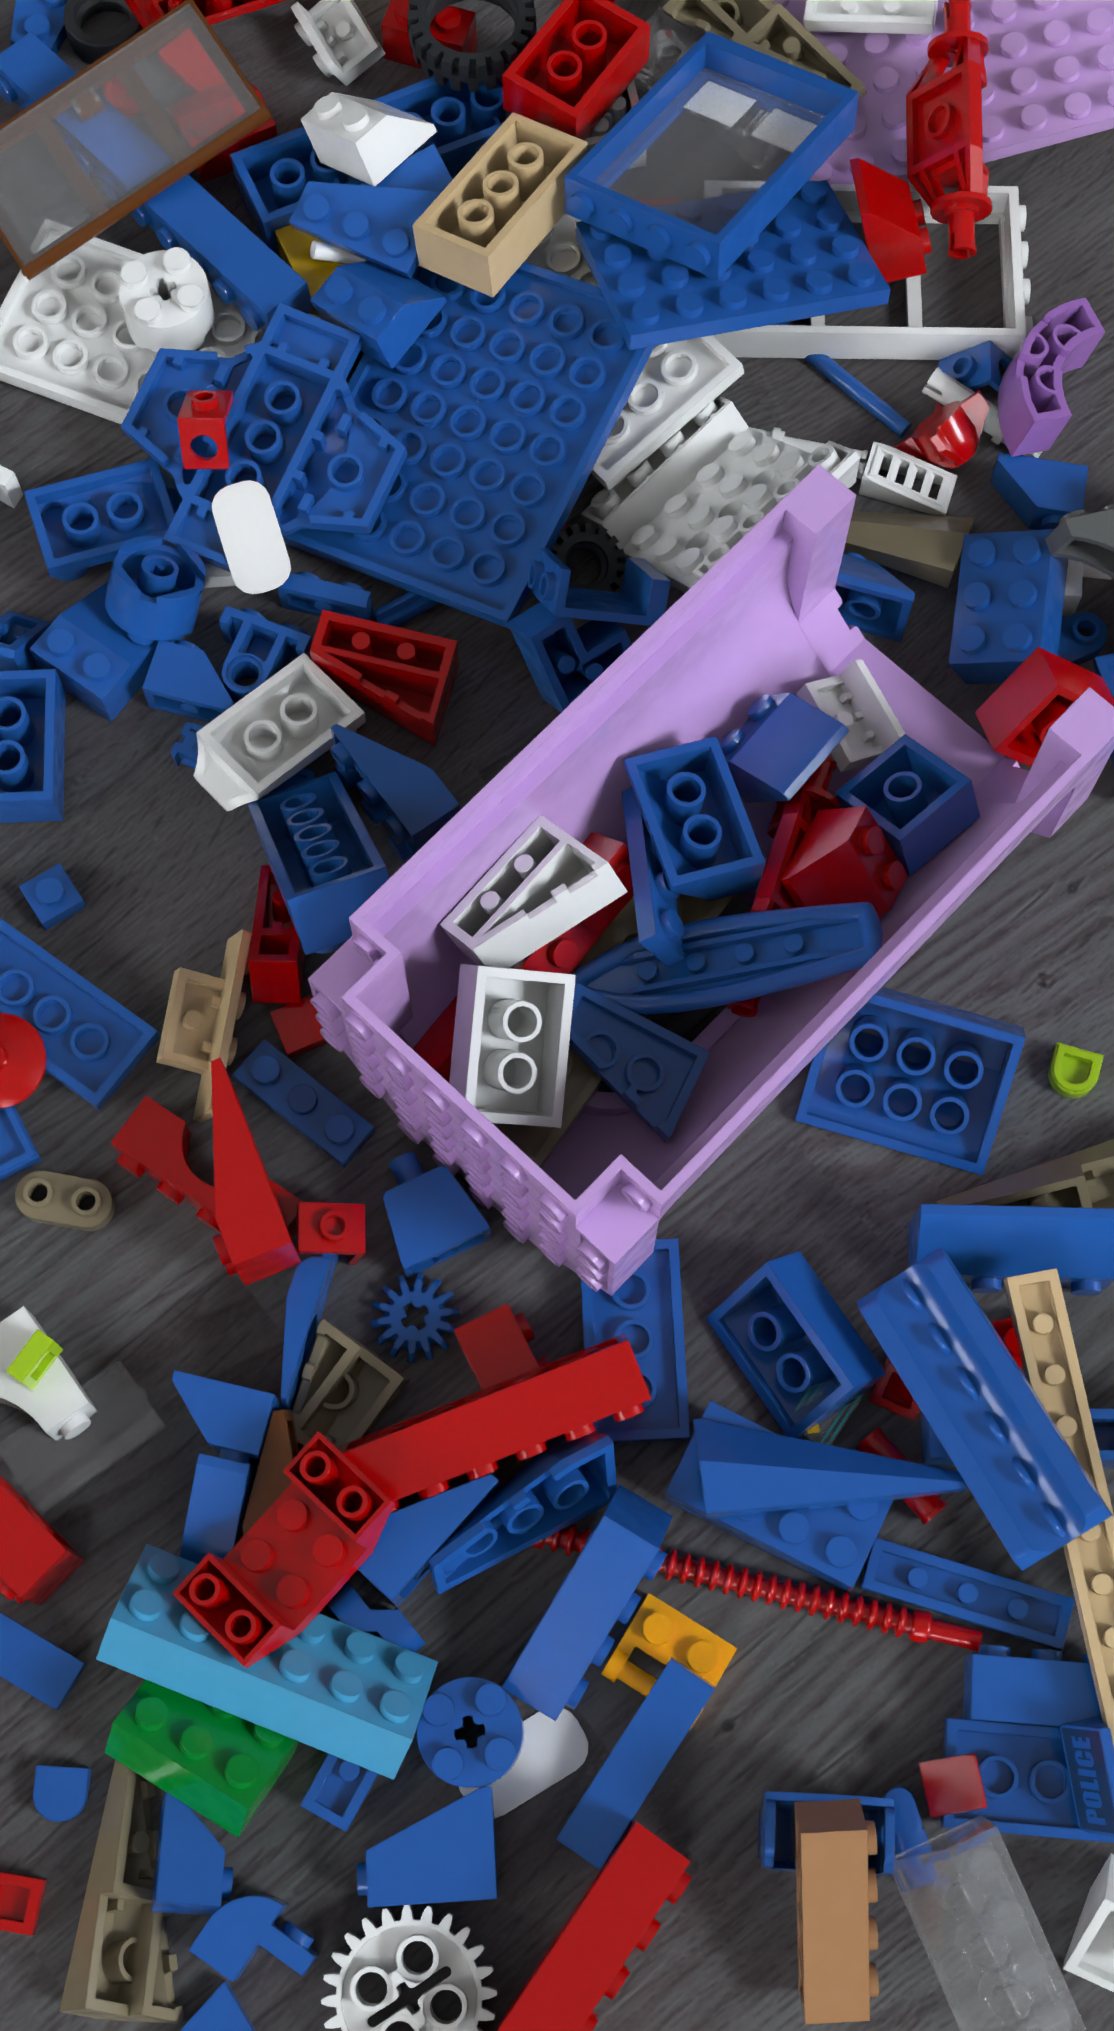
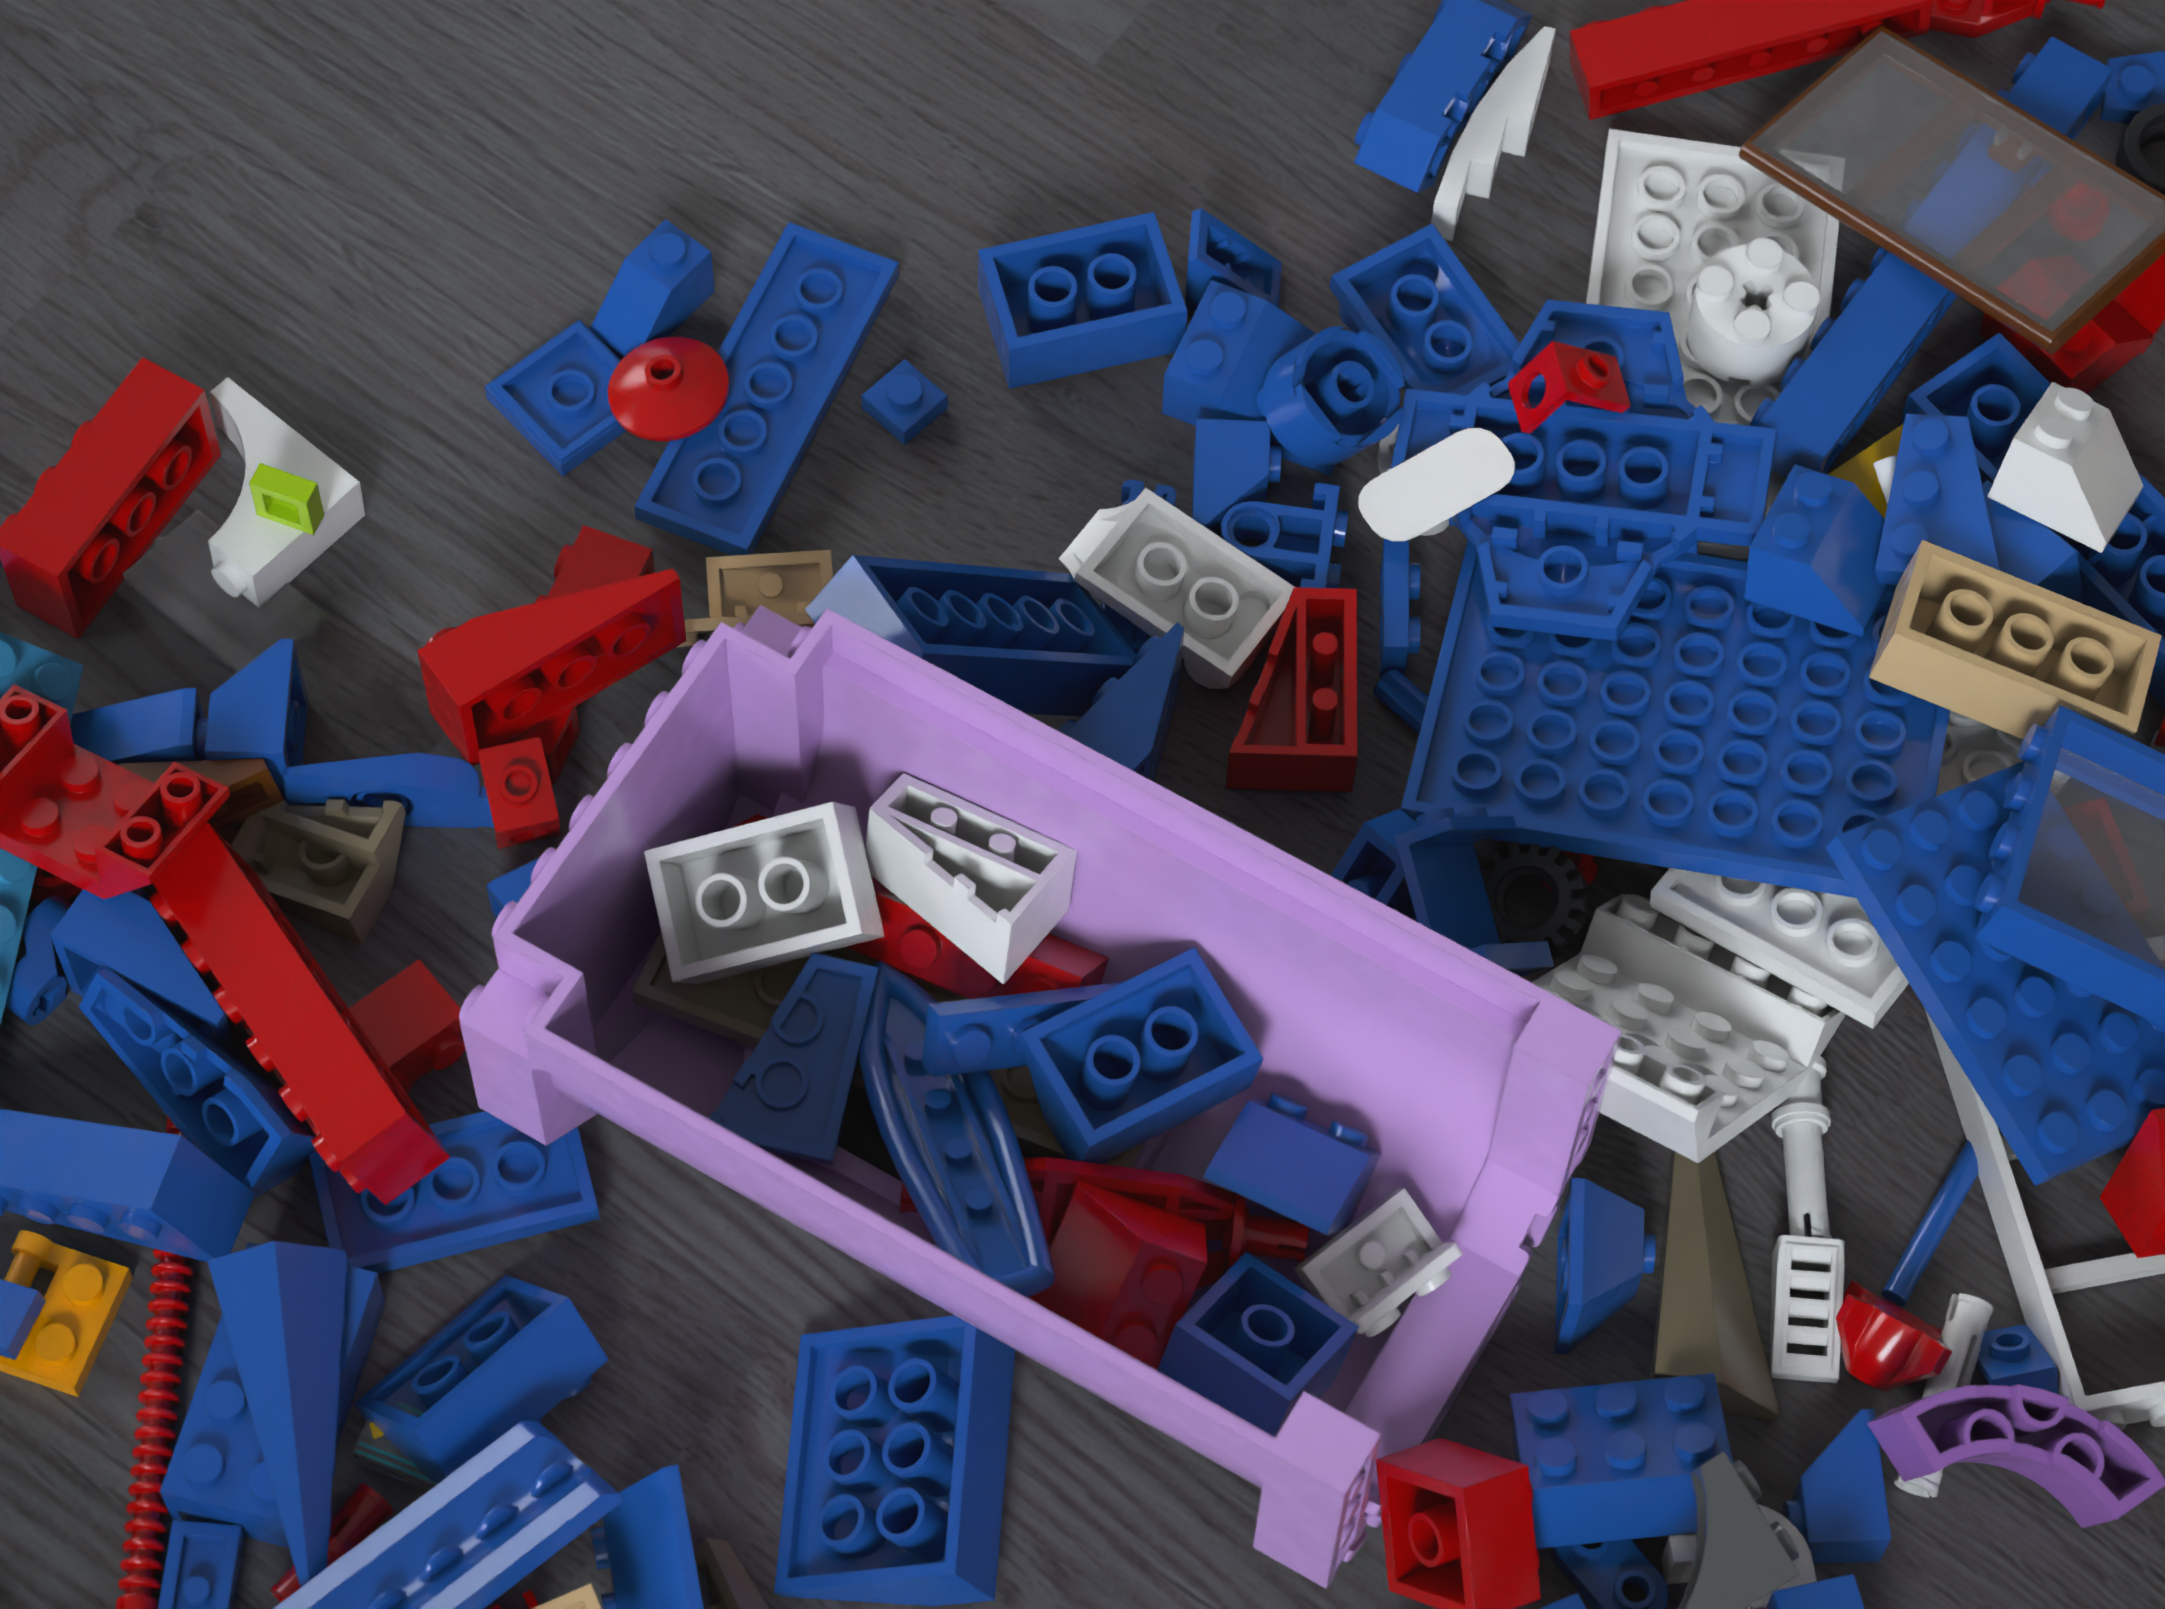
camera: 75 degrees right, 10 degrees down
dark tan plate [15,1171,115,1231] -> none
blue gear [371,1273,460,1363] -> none

